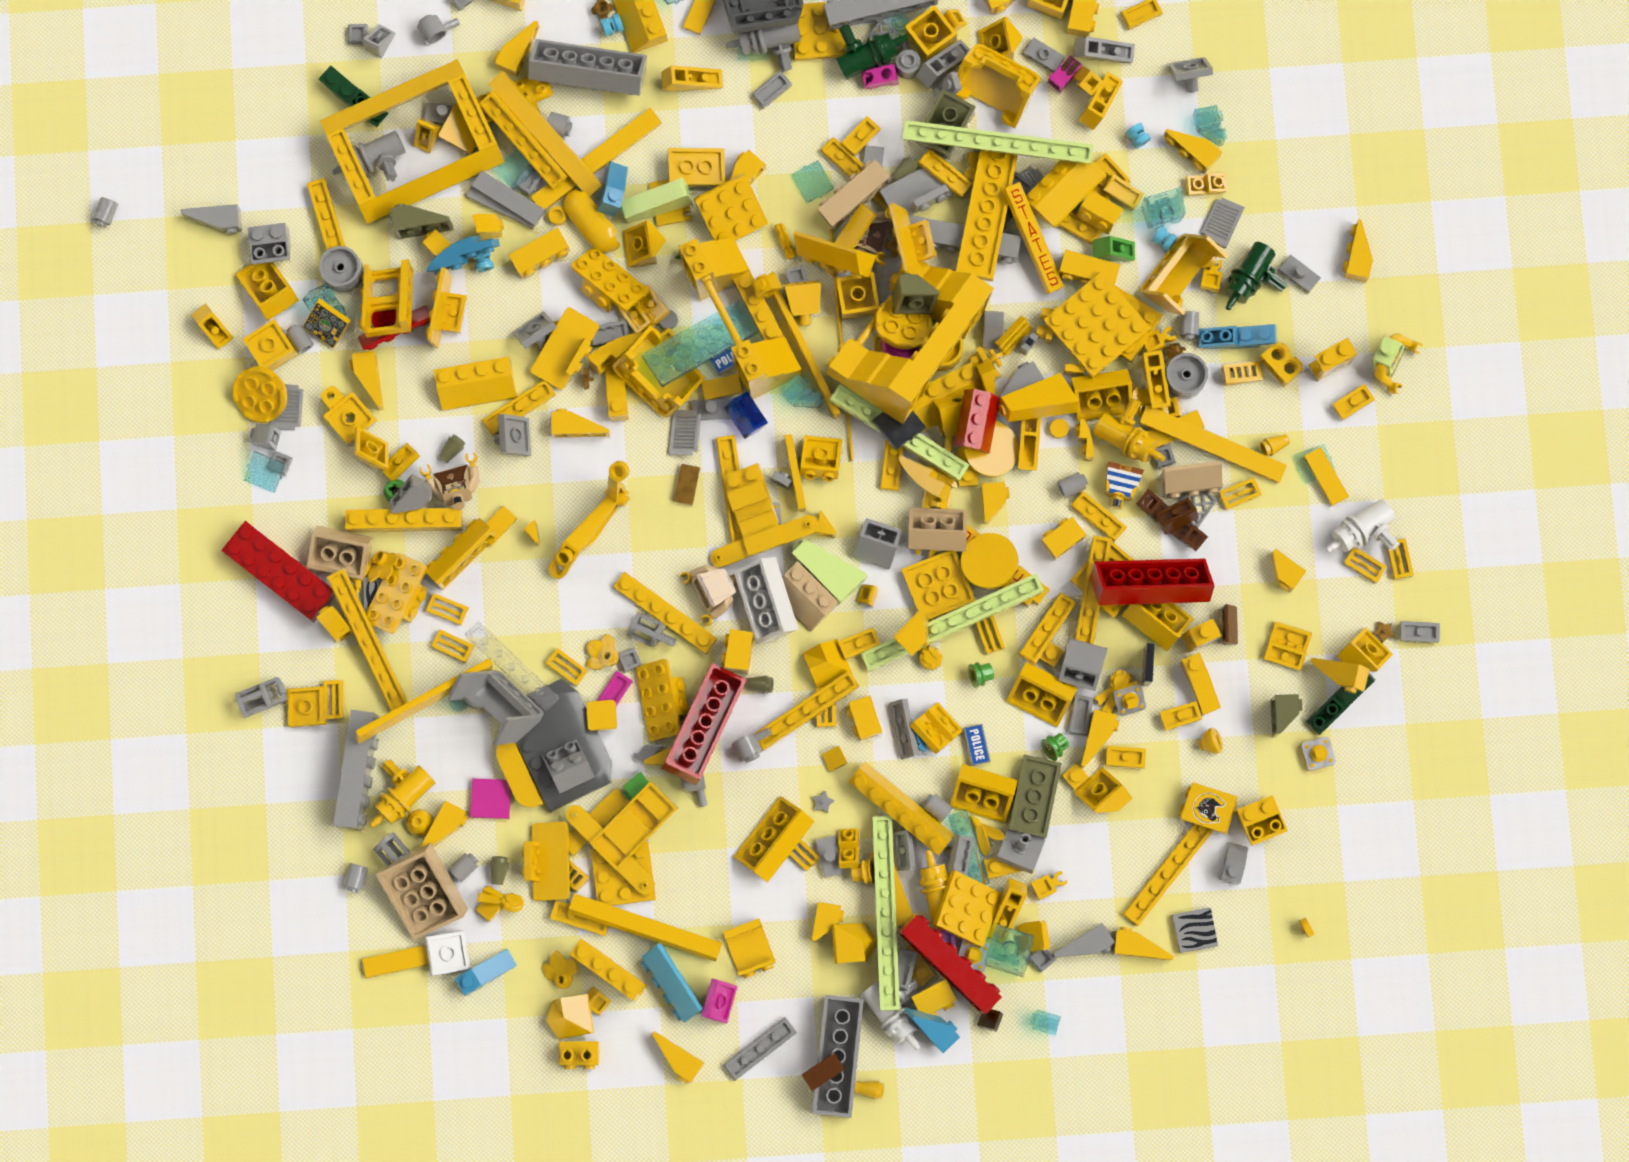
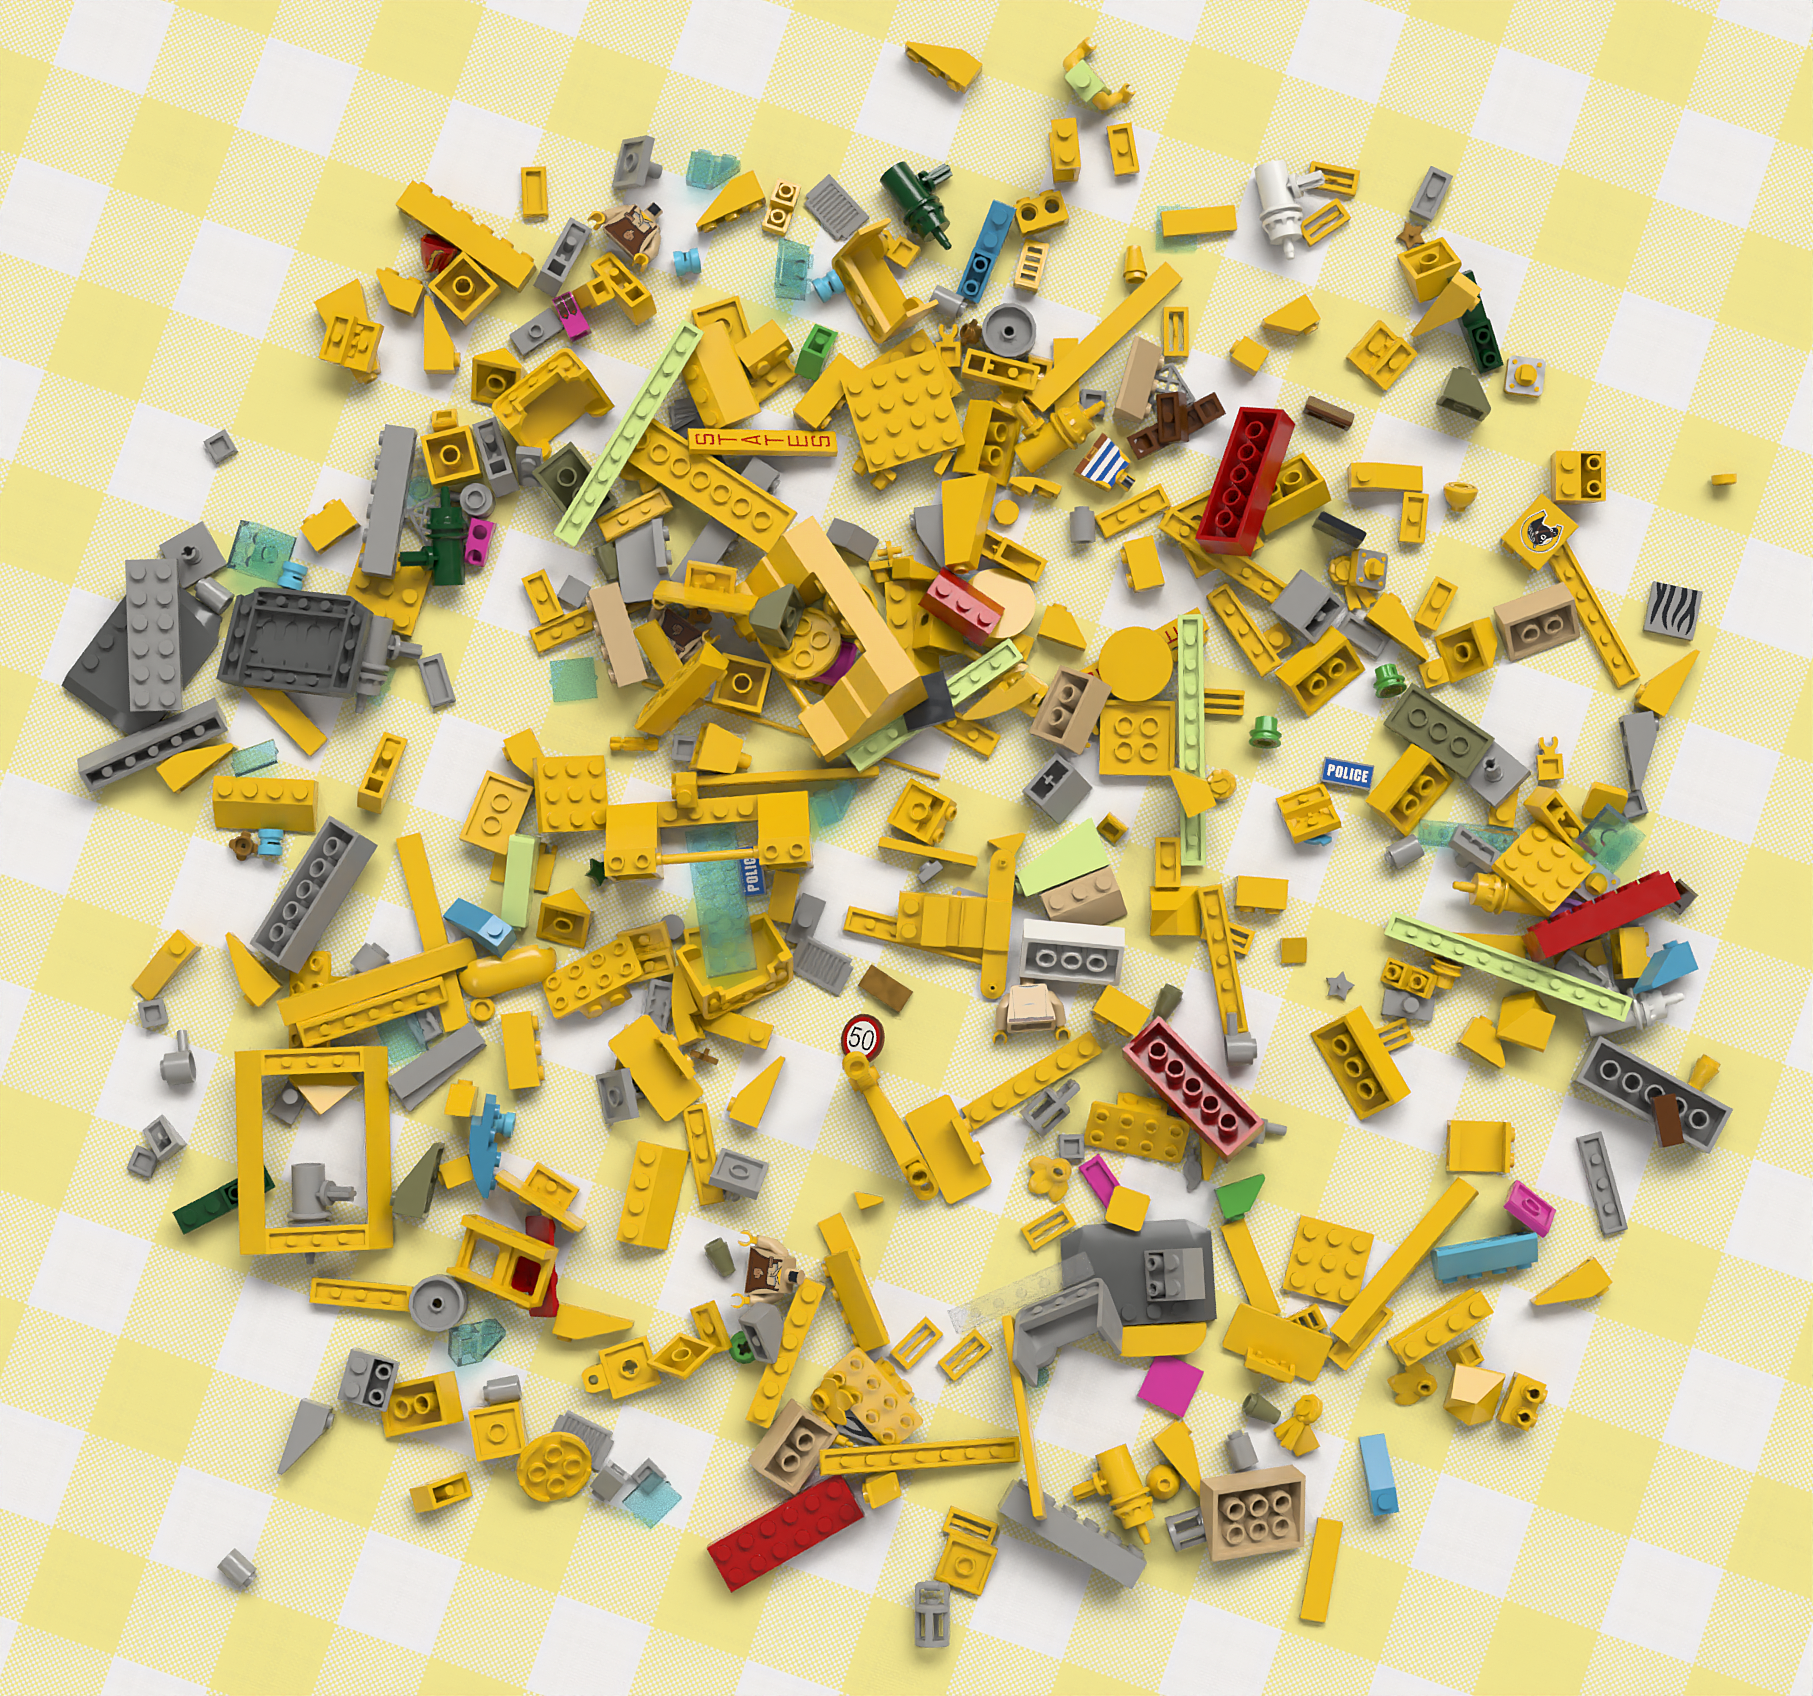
camera: 75 degrees left, 5 degrees up
tile [302,298,351,349] -> none
light grey brick [344,863,369,893] -> none
yellow slope [414,119,442,153] -> none
white tile [425,931,470,976] -> none
yellow piece [566,781,678,895] -> none
clear blue brick [724,391,768,439] -> none
yellow brick [848,762,955,856] -> none
light grey plate [889,698,919,759] -> none
light grey plate [893,830,916,871] -> none
yellow piece [970,815,1005,855] -> none
yellow tile [995,316,1032,356] -> none
light grey plate [1020,332,1038,355] -> none
clear light blue brick [1030,1010,1061,1036] -> none
yellow tile [1102,174,1144,210] -> none
yellow torso [1181,619,1223,653] -> none
light grey slope [1219,842,1248,885] -> none
light grey tile [1279,255,1321,294] -> none
none -> torso [587,202,663,273]
none -> piece [841,1014,885,1062]
none -> yellow bracket [905,1094,992,1204]
none -> yellow brick [1229,336,1270,377]
none -> tan slope [1493,582,1580,662]

